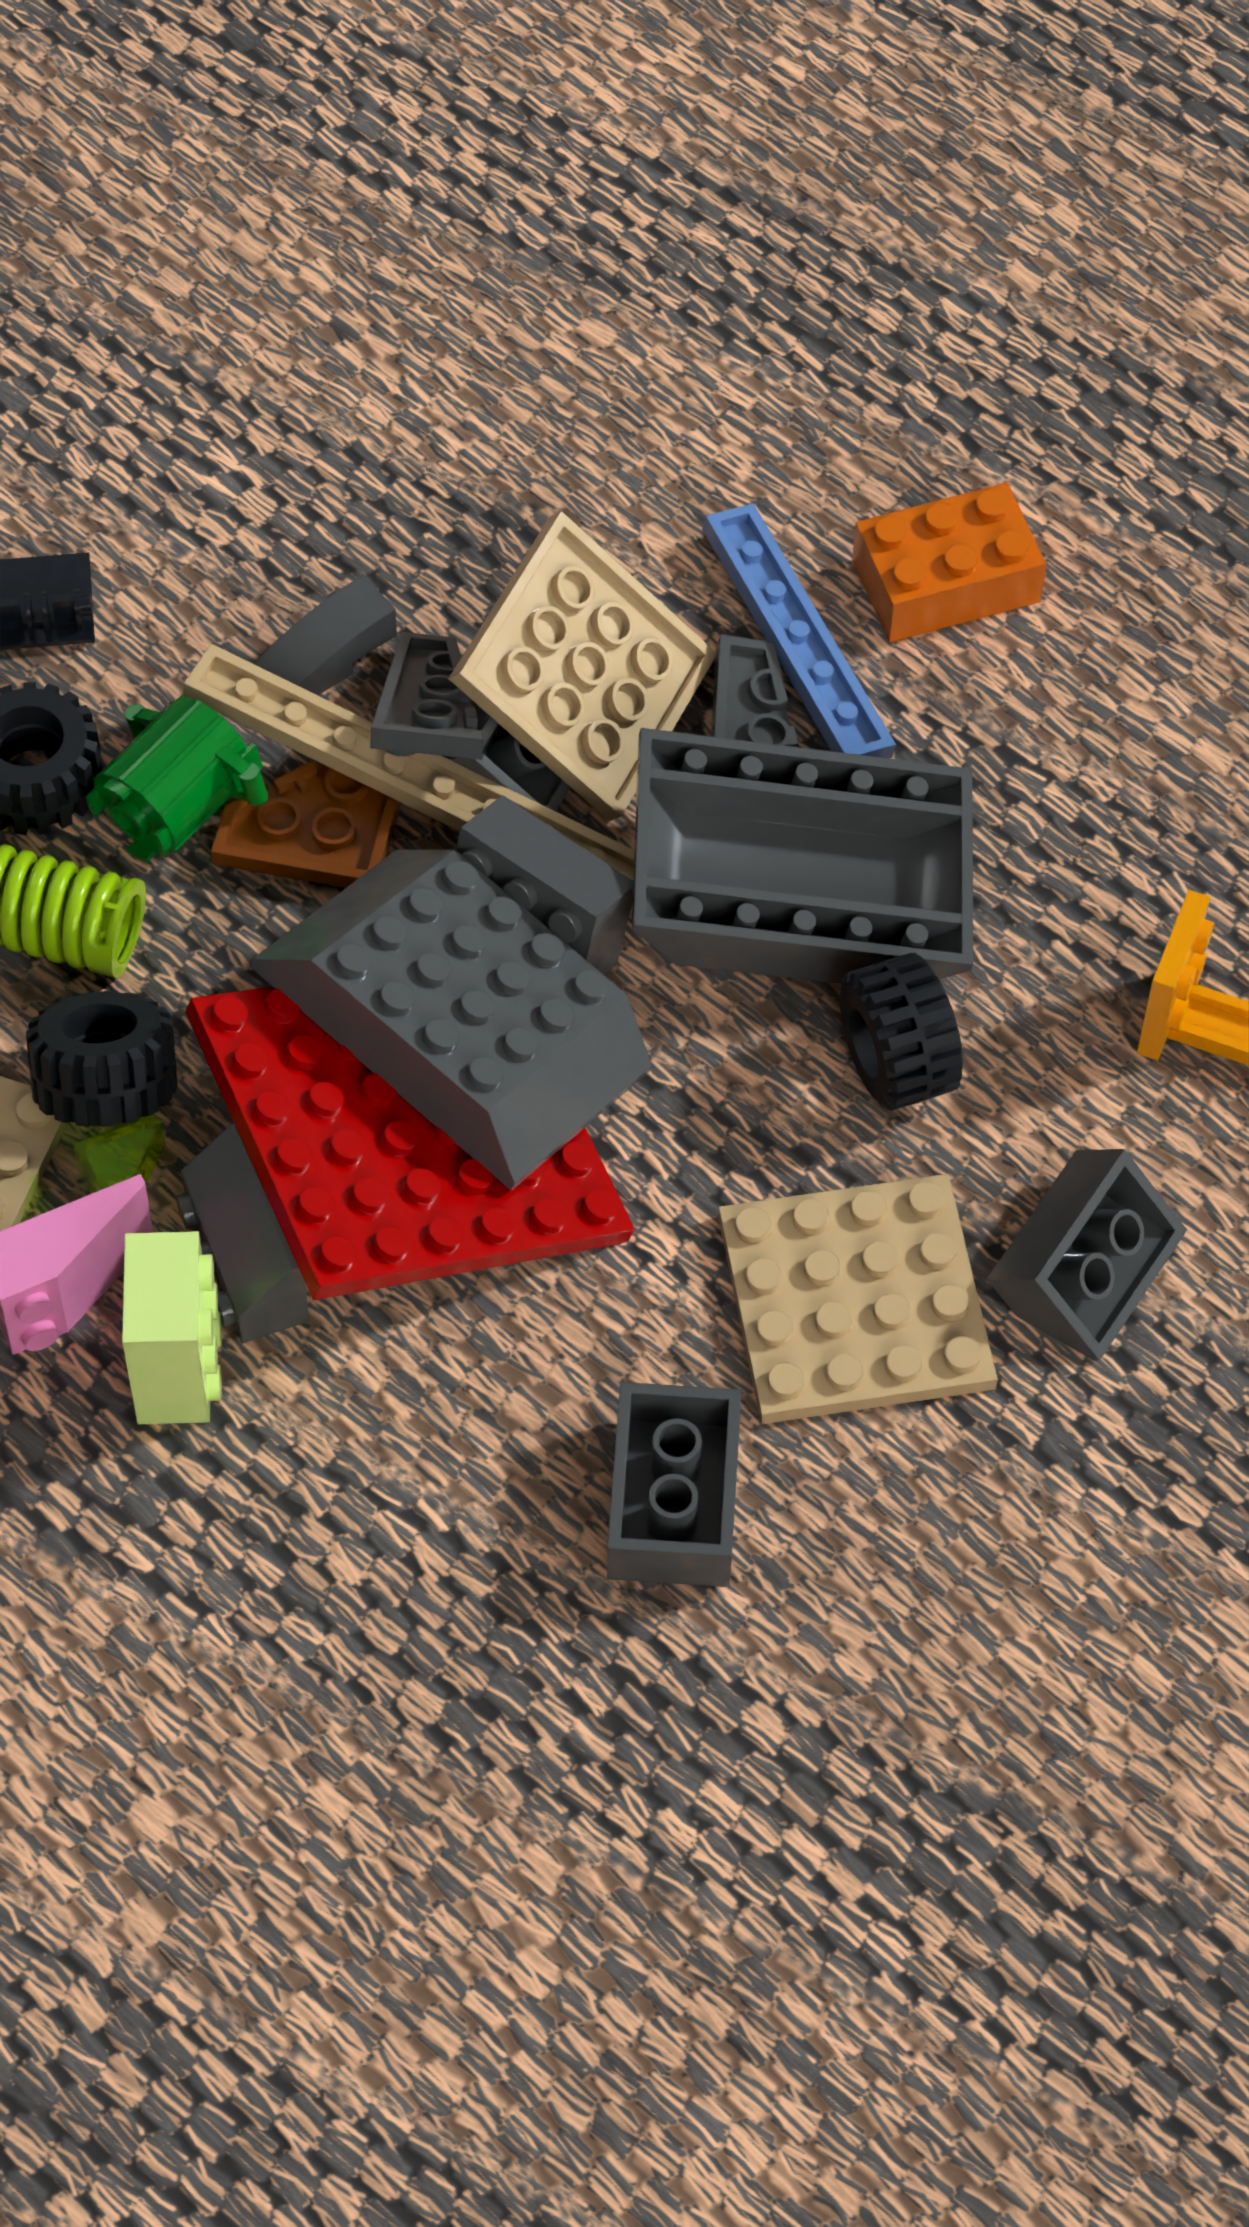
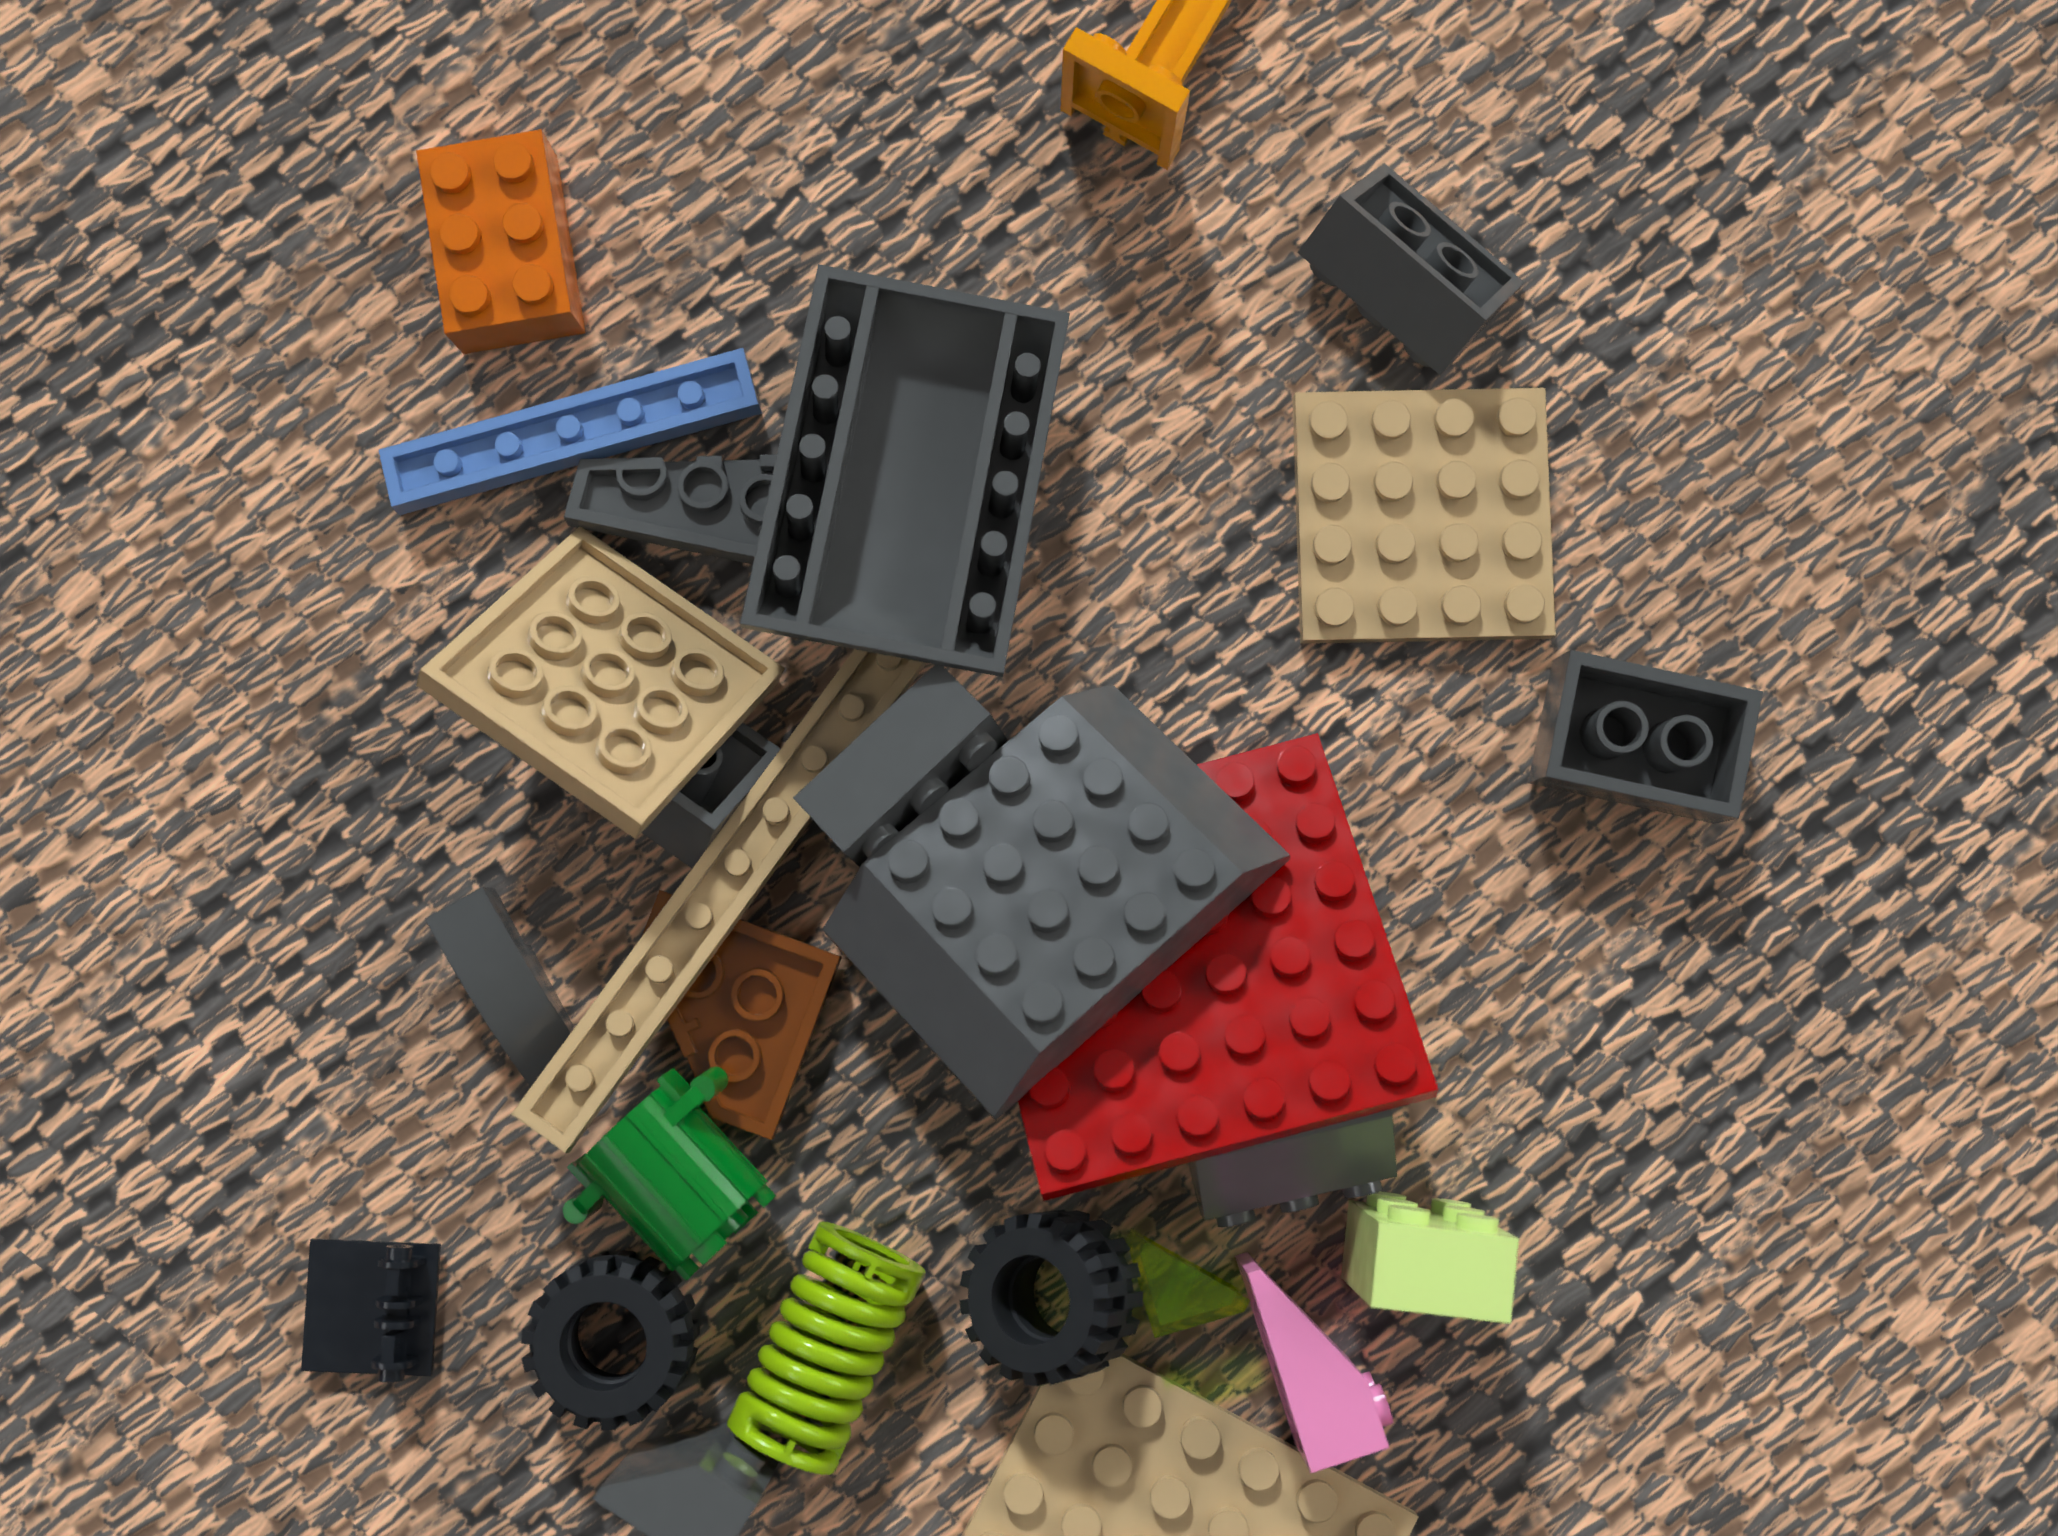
camera: 80 degrees left, 25 degrees up
dark grey wing [370,632,484,760] -> none
black tyre [840,952,963,1111] -> none

